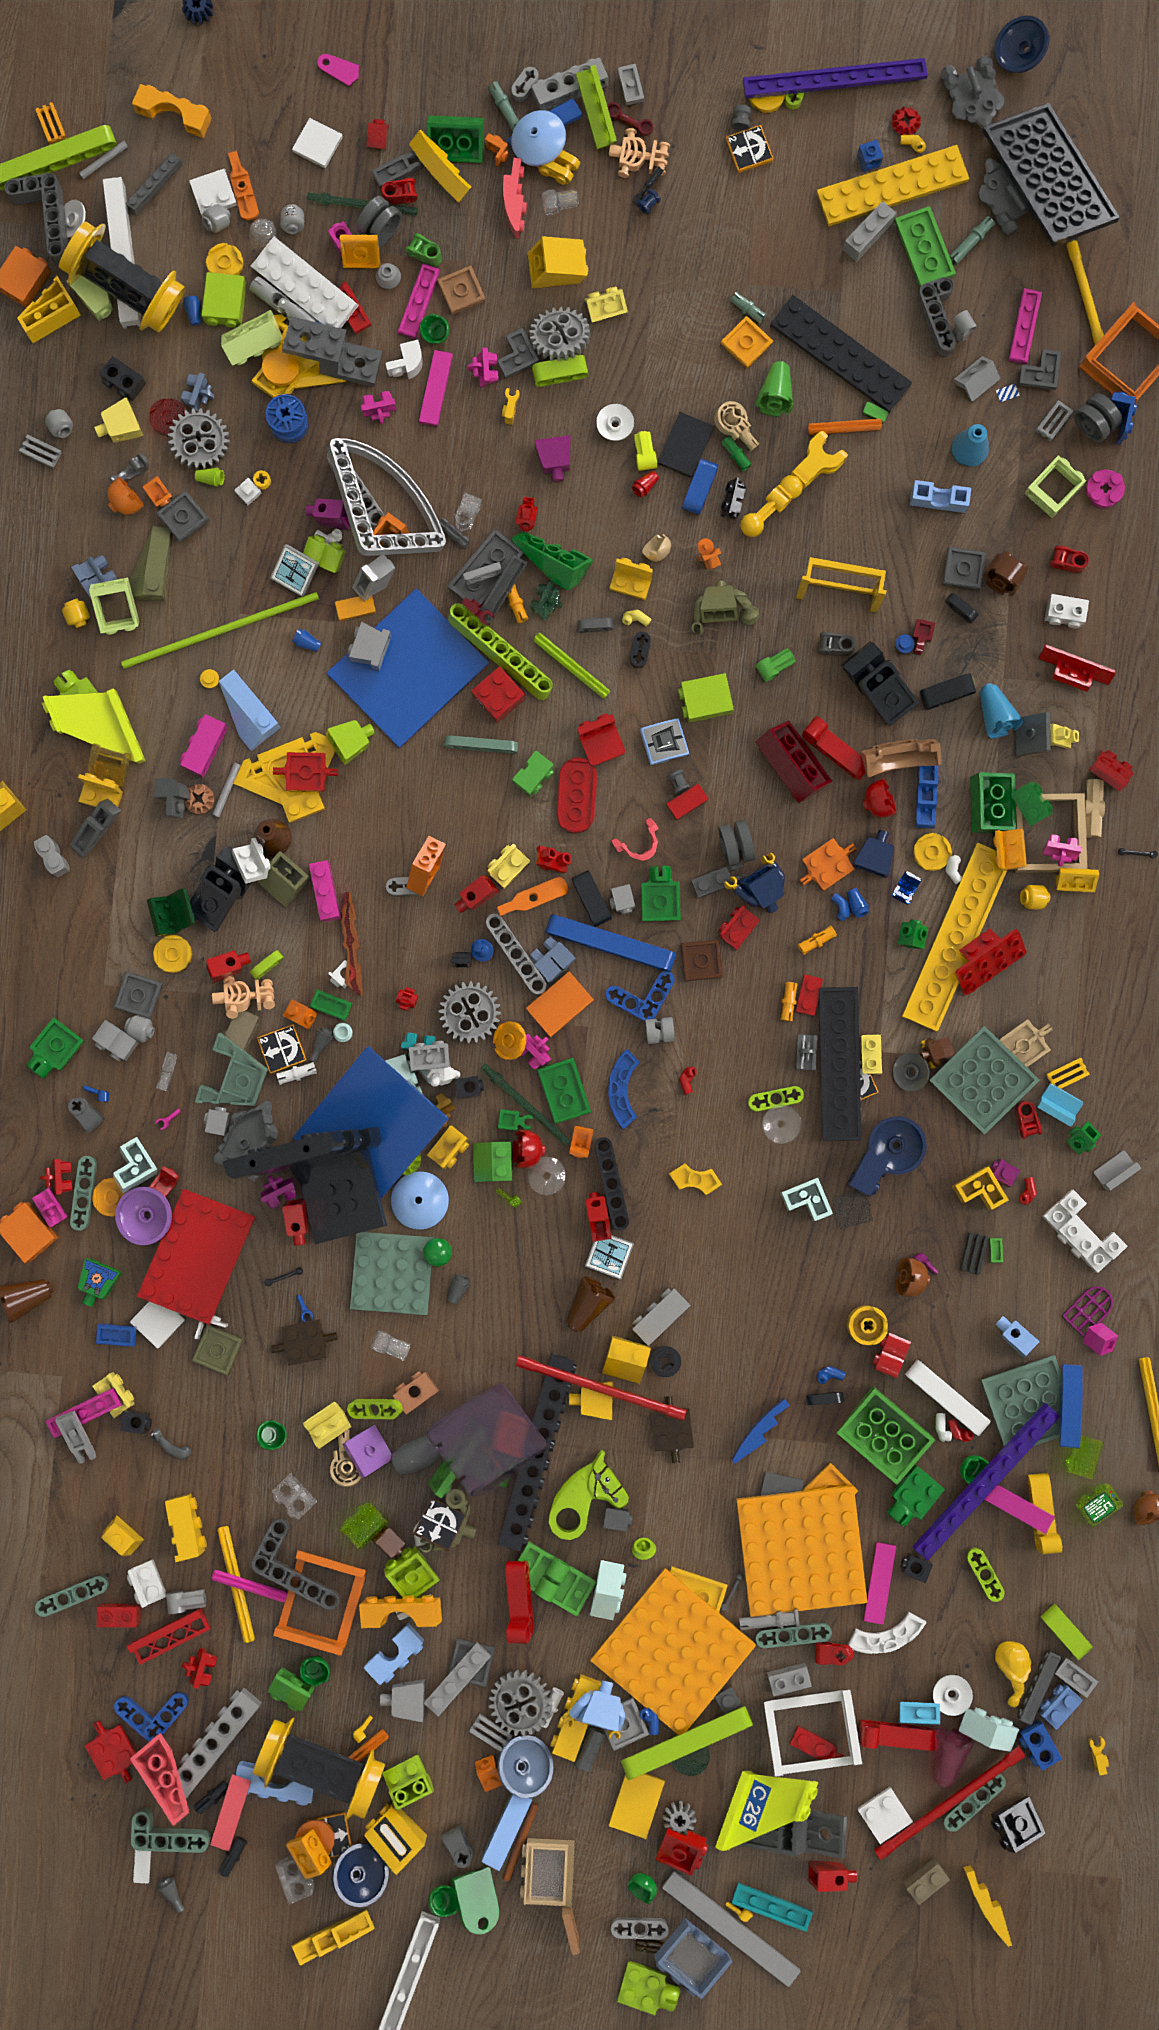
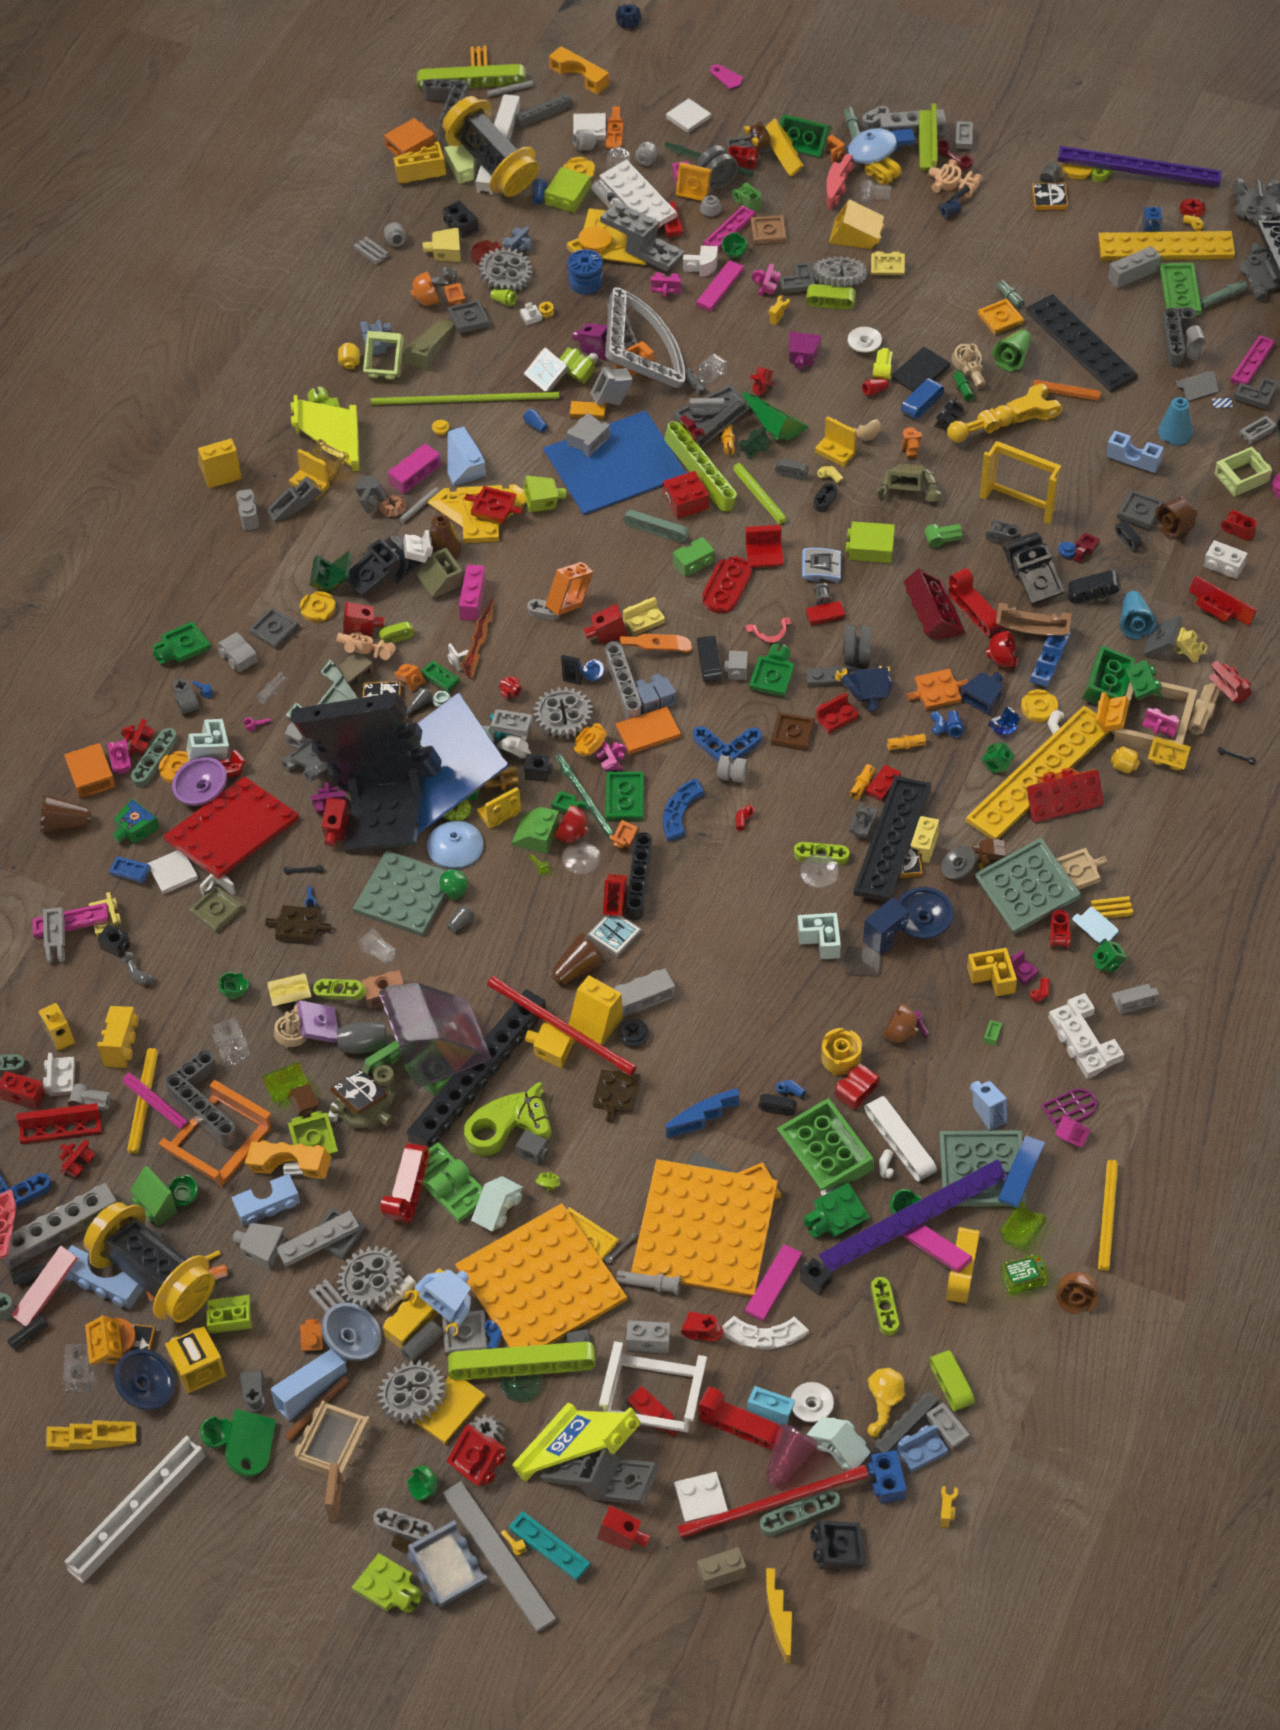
camera: 20 degrees right, 30 degrees down
light grey head [124,1015,155,1043] -> none
yellowish green slope [221,310,282,366] -> none
red bracket [367,119,389,149] -> none
red hips [536,846,571,874] -> none
blue beam [545,914,676,972] -> none
yellow tile [669,1163,722,1195] -> none
sand green beam [755,1622,832,1648] -> none
bright green piece [862,402,888,423] -> none
red arm [947,1418,974,1442] -> none
pearl dark grey tile [960,1232,989,1275] -> none
none -> light grey gear [377,1360,447,1424]
none -> reddish brown piece [744,121,771,150]

